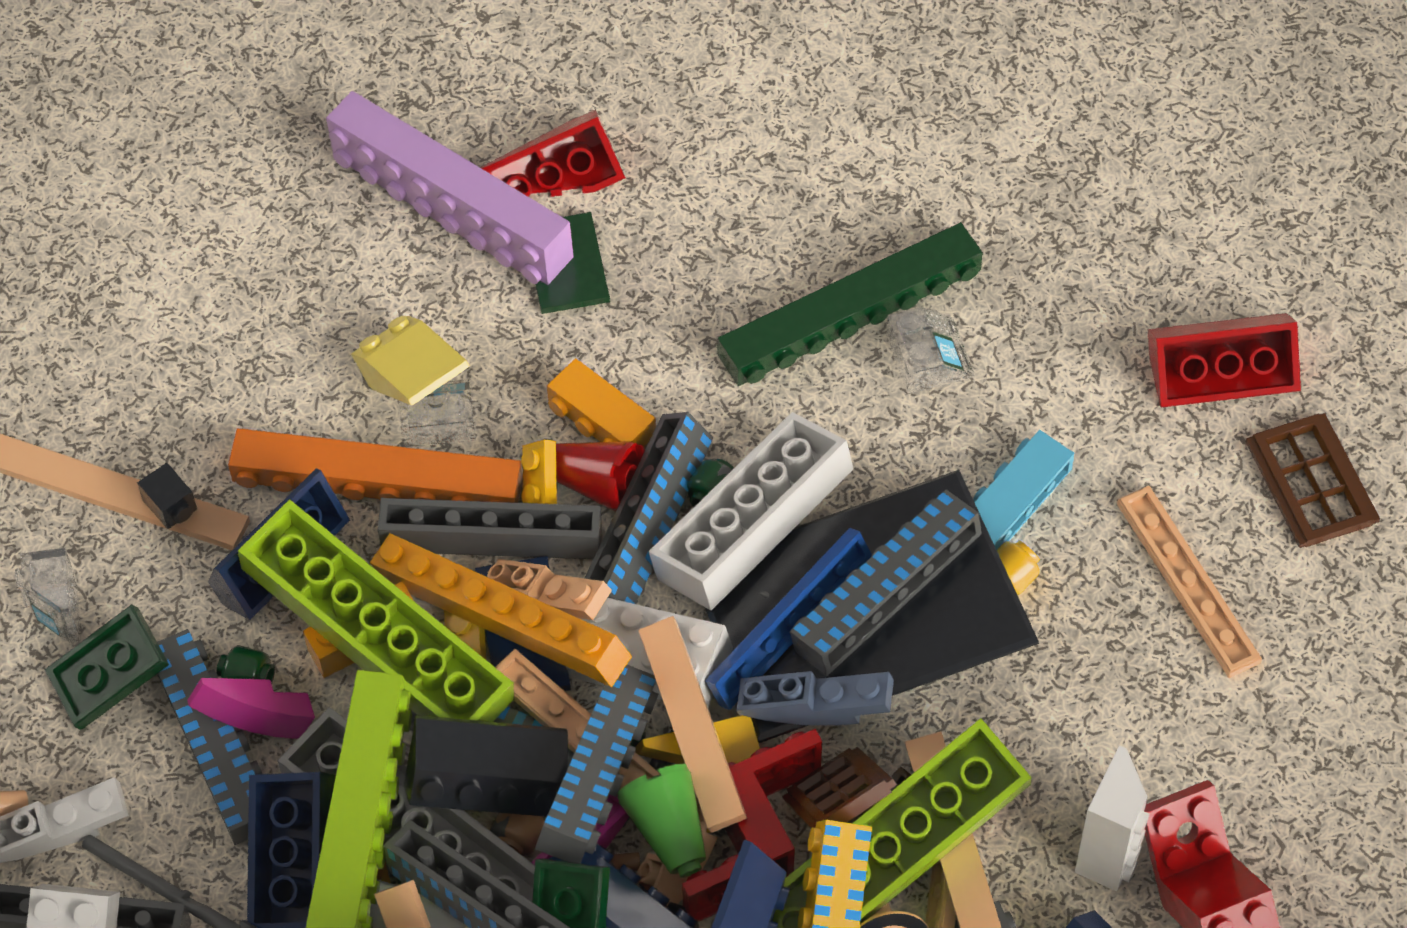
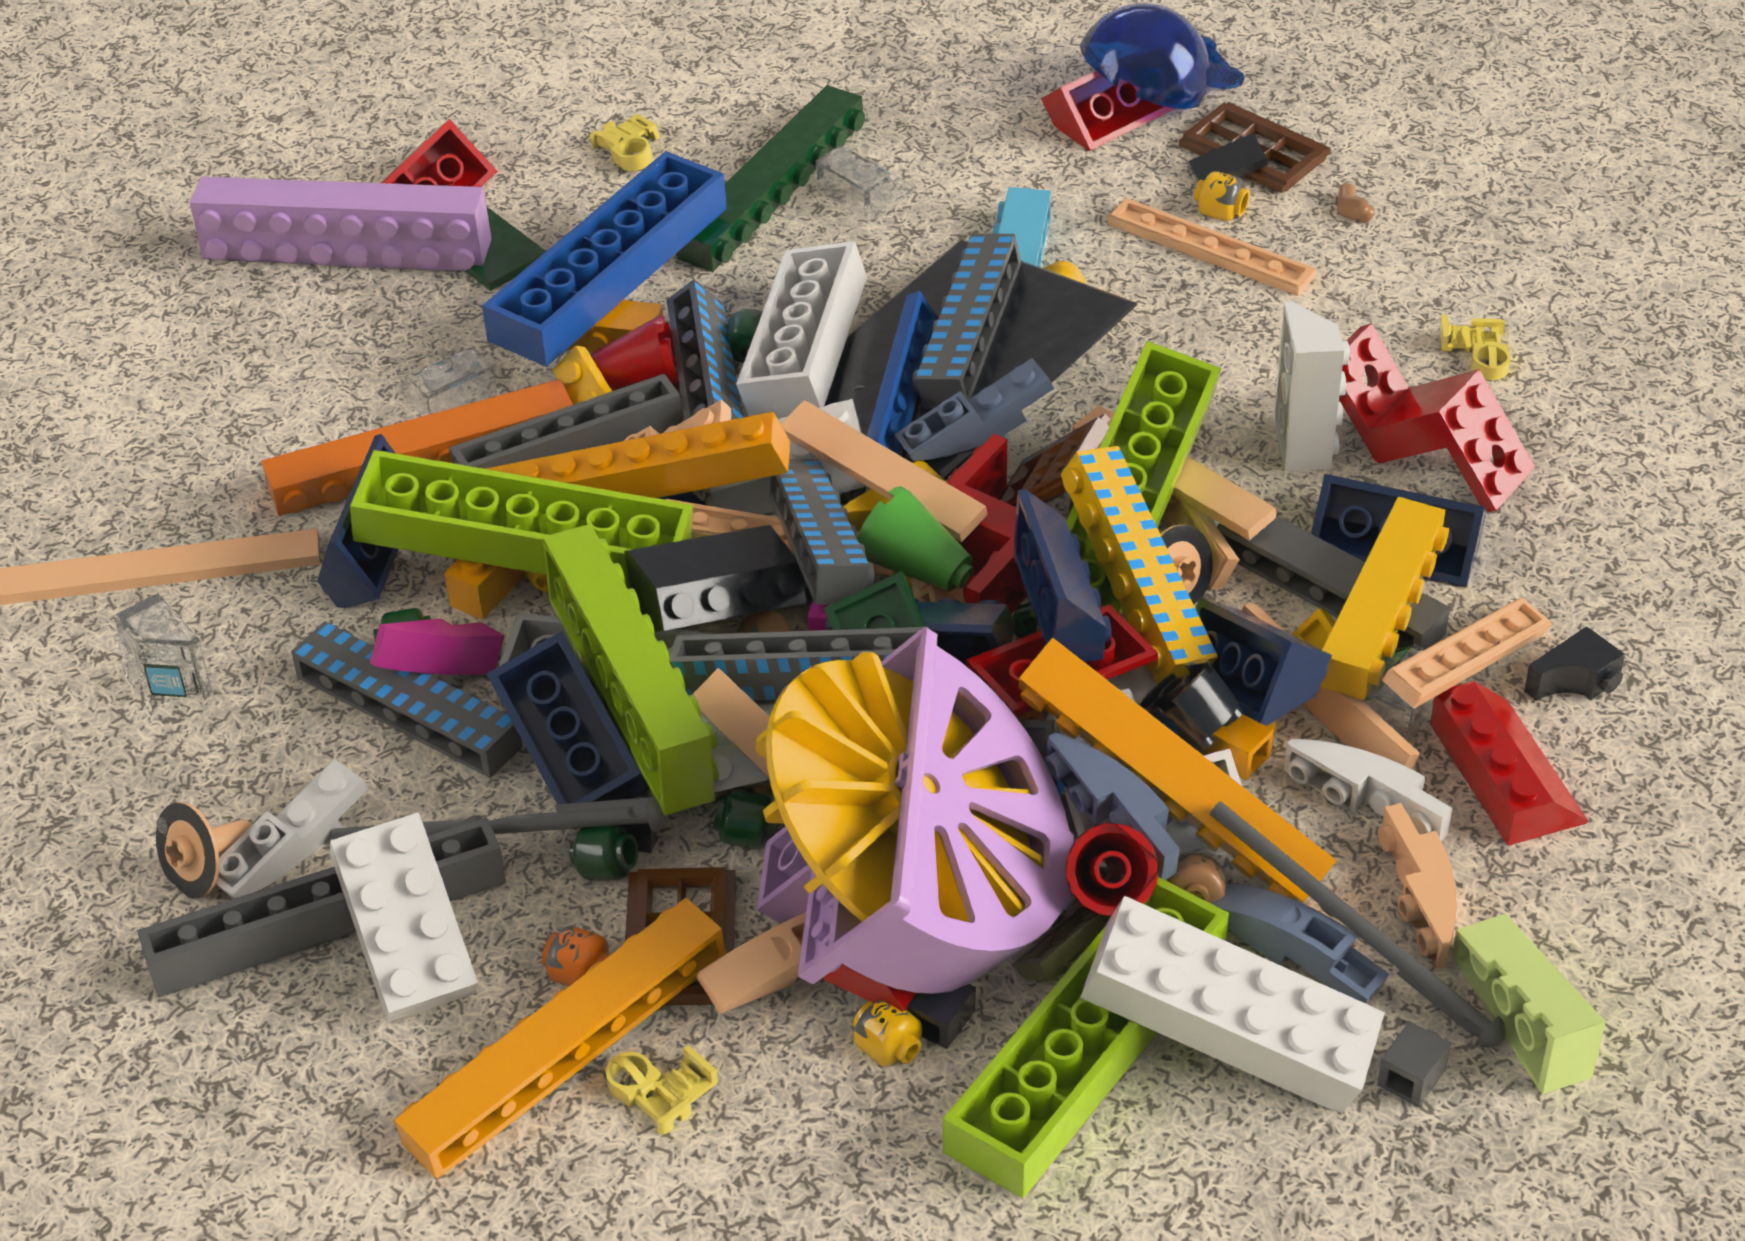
camera: 30 degrees left, 15 degrees down
dark green tile [44,604,169,730] -> none
black brick [137,463,197,529] -> none
light yellow slope [351,316,469,405] -> none
none -> blue brick [482,151,727,367]
none -> light yellow piece [590,114,660,171]
none -> clear blue windscreen [1080,2,1244,109]
none -> black tile [1188,133,1268,182]
none -> yellow head [1194,172,1250,221]
none -> medium nougat arm [1337,183,1374,223]
none -> light yellow piece [1440,315,1511,380]

